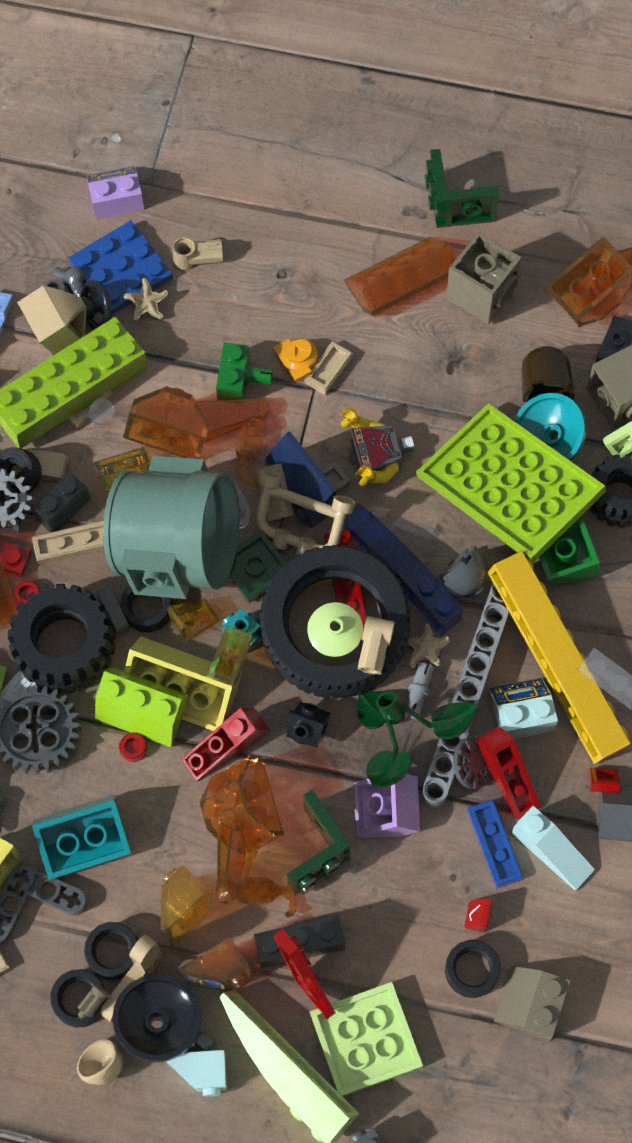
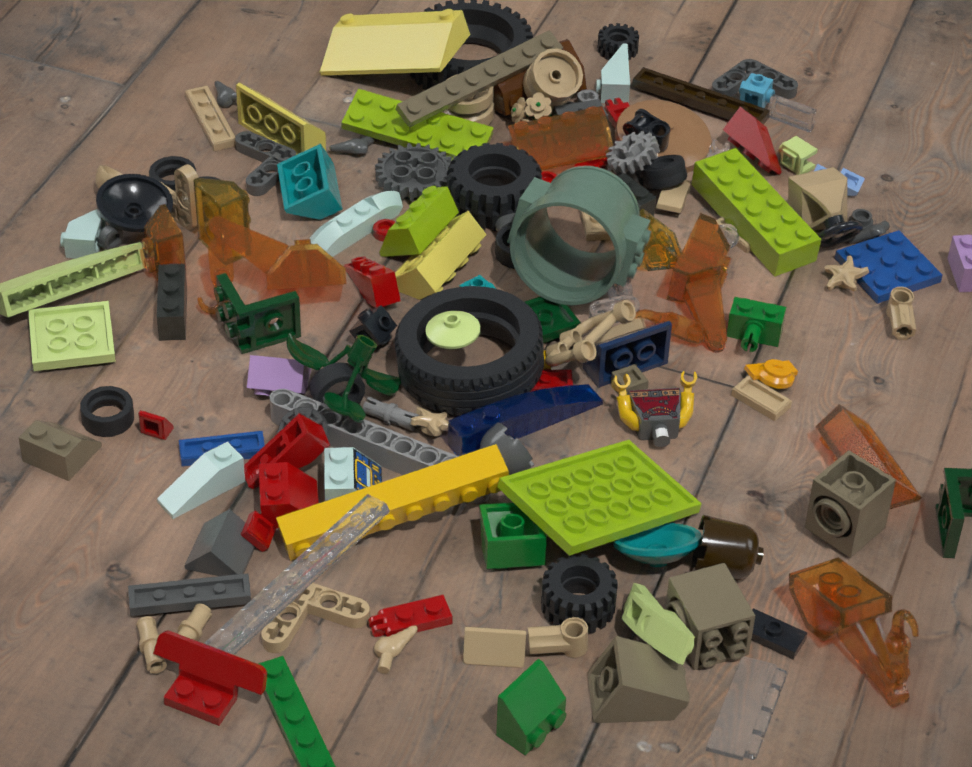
camera: 95 degrees right, 25 degrees down
dark tan piece [77,982,112,1019] -> none
clear yellow slope [167,599,220,643] -> none
clear yellow slope [207,626,252,686] -> none
red wing [273,929,336,1020] -> none
tan piece [358,616,395,674] -> none
none -> red slope [259,462,318,528]
none -> light aqua brick [304,191,403,261]
none -> black tyre [310,362,365,404]

